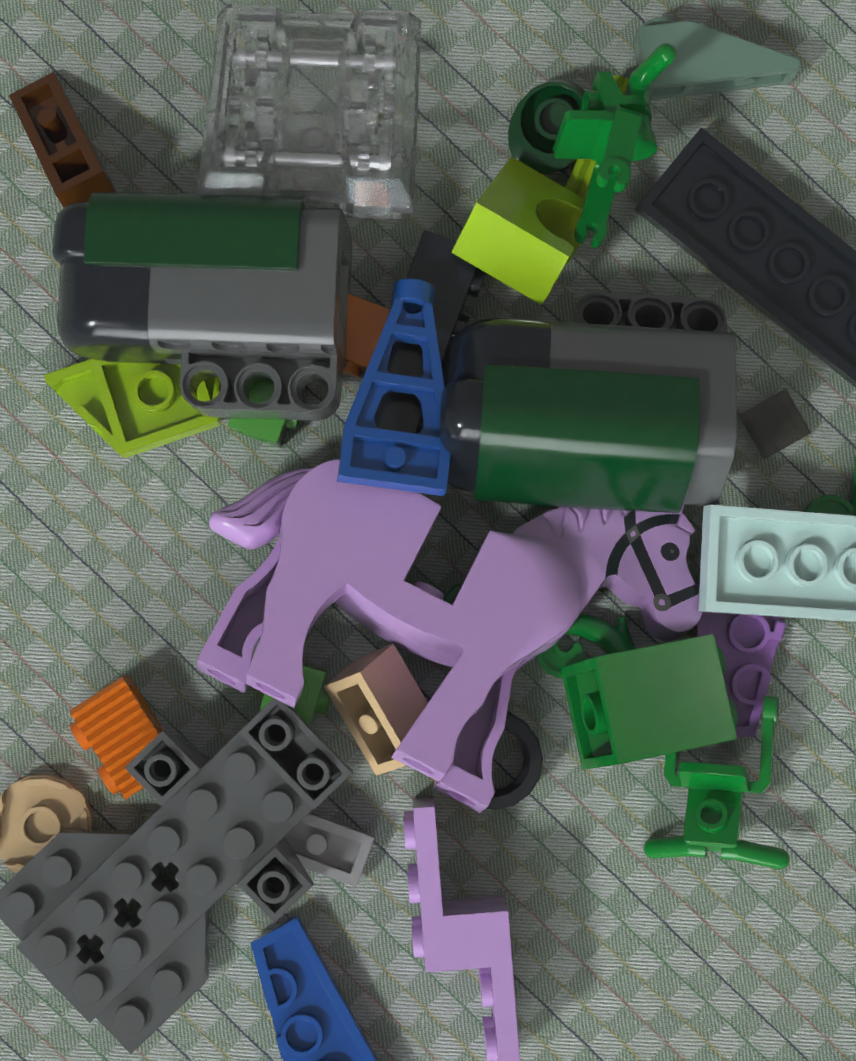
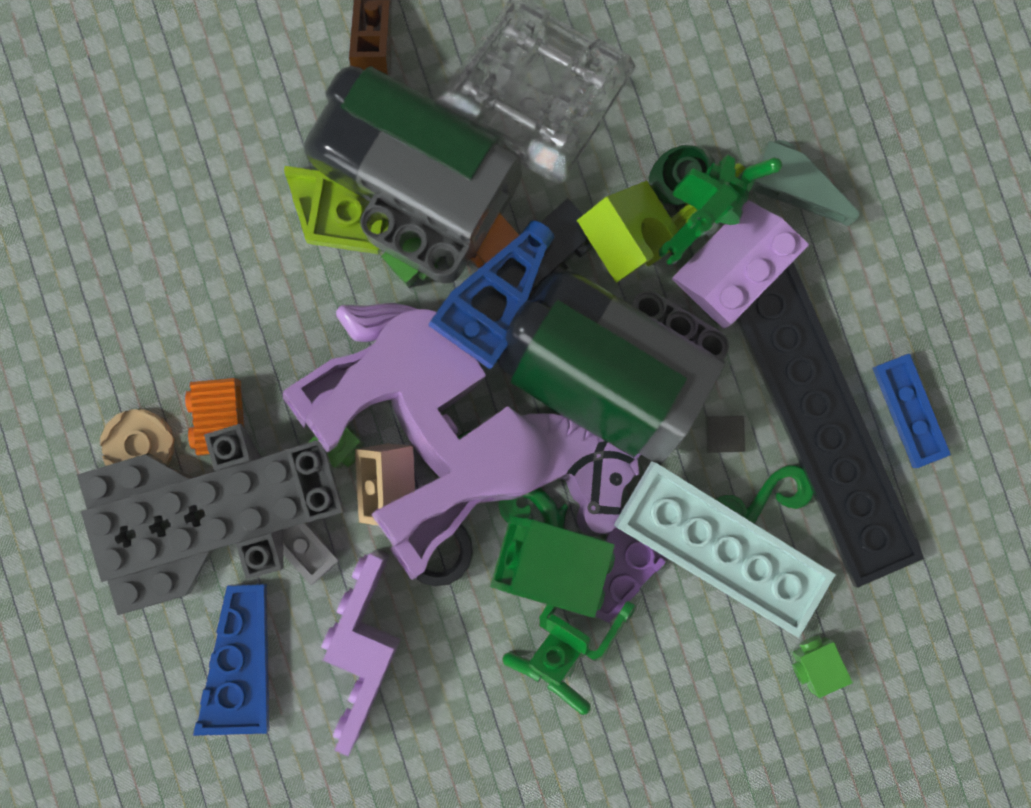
camera: 30 degrees right, 0 degrees up
none -> lavender slope [672,200,809,329]

